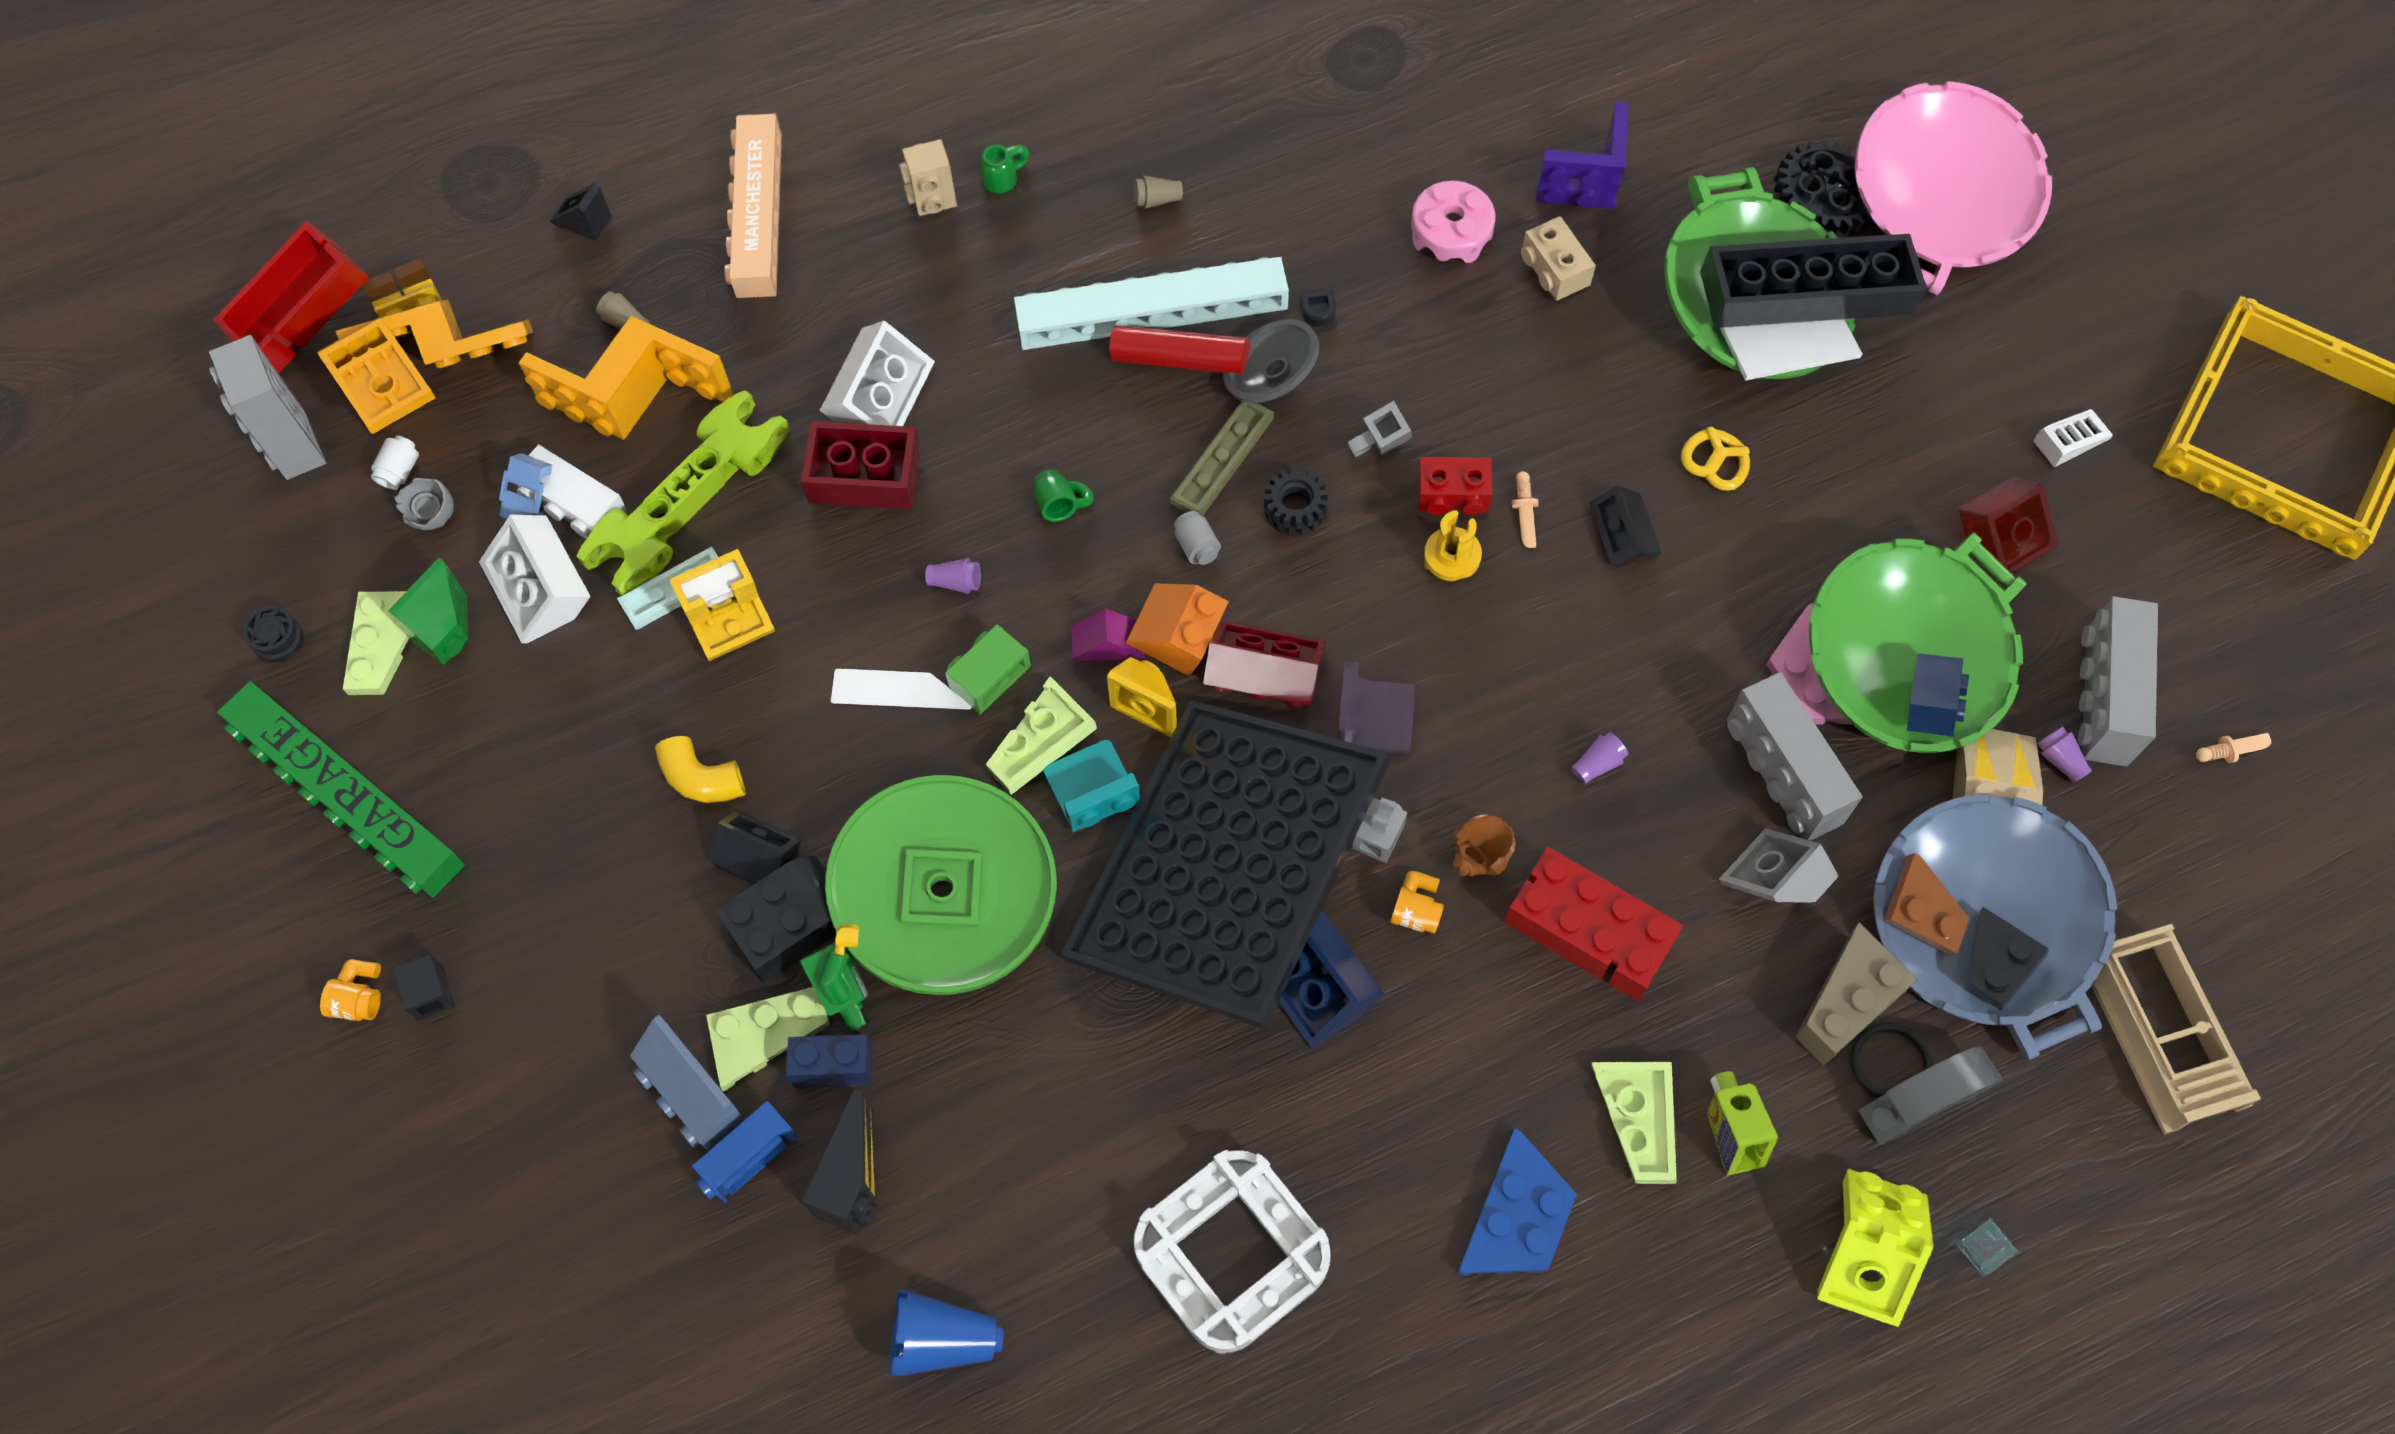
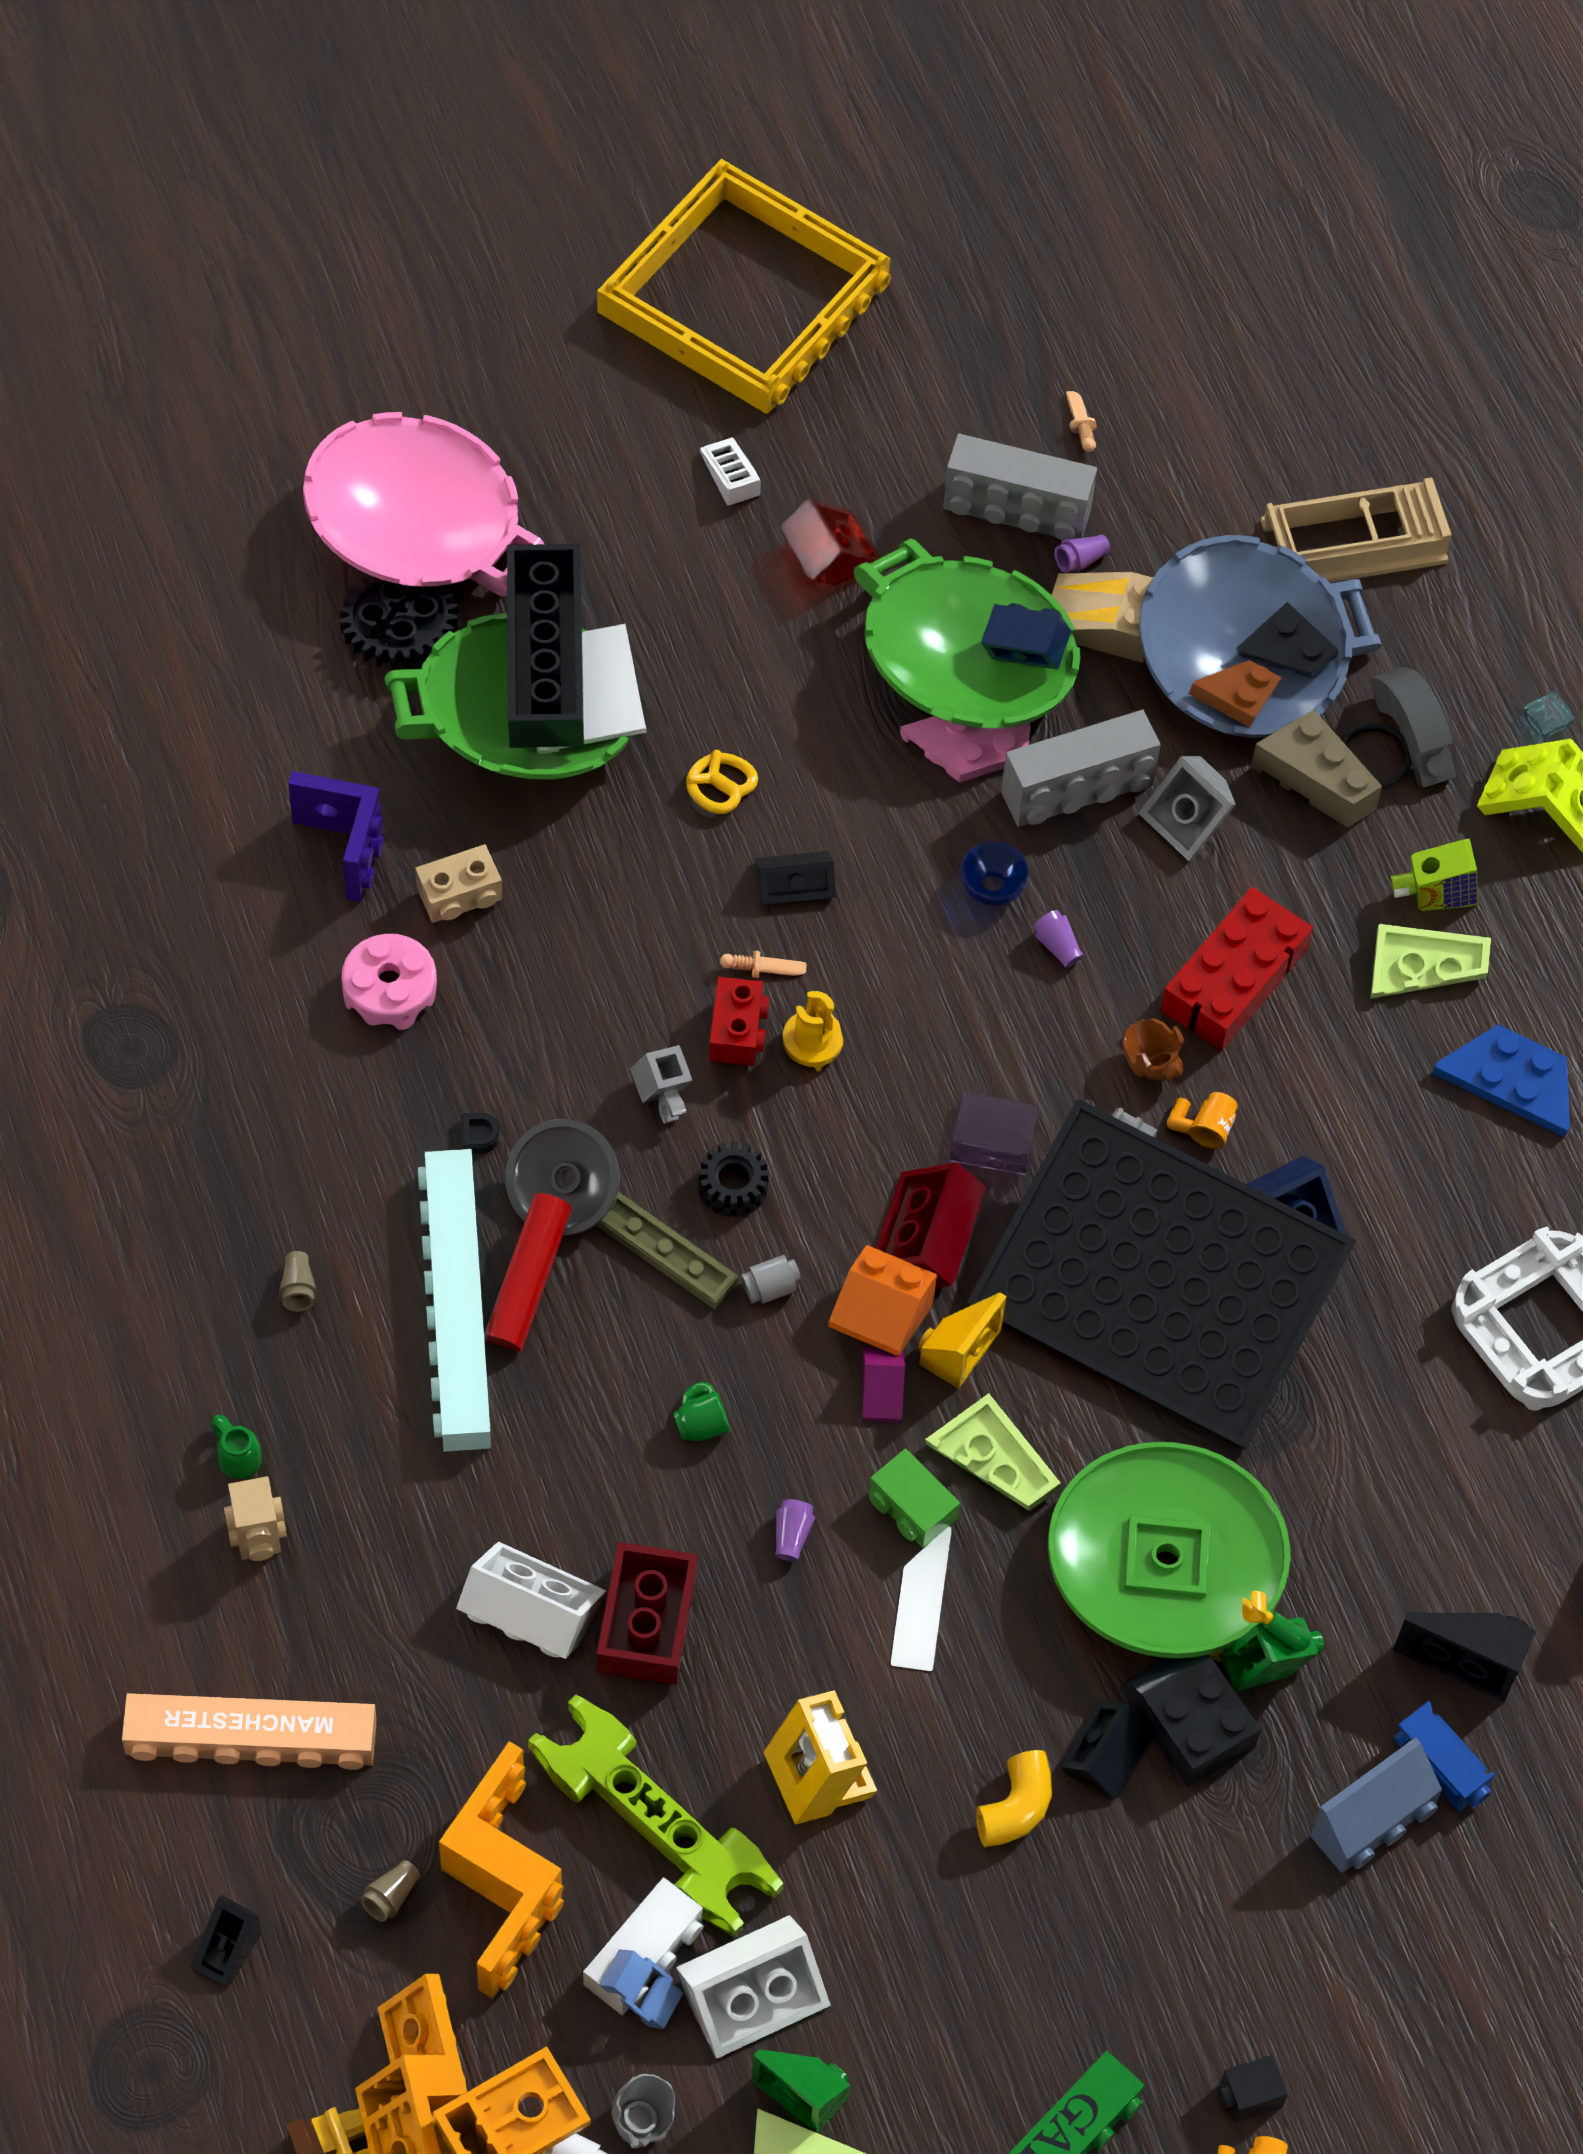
camera: 90 degrees left, 5 degrees down
light aqua tile [617,547,718,630] -> none
yellowish green wing [706,987,830,1092] -> none
dark blue brick [786,1034,874,1088] -> none
teal bracket [1044,740,1140,832] -> none
none -> clear blue piece [960,841,1029,905]

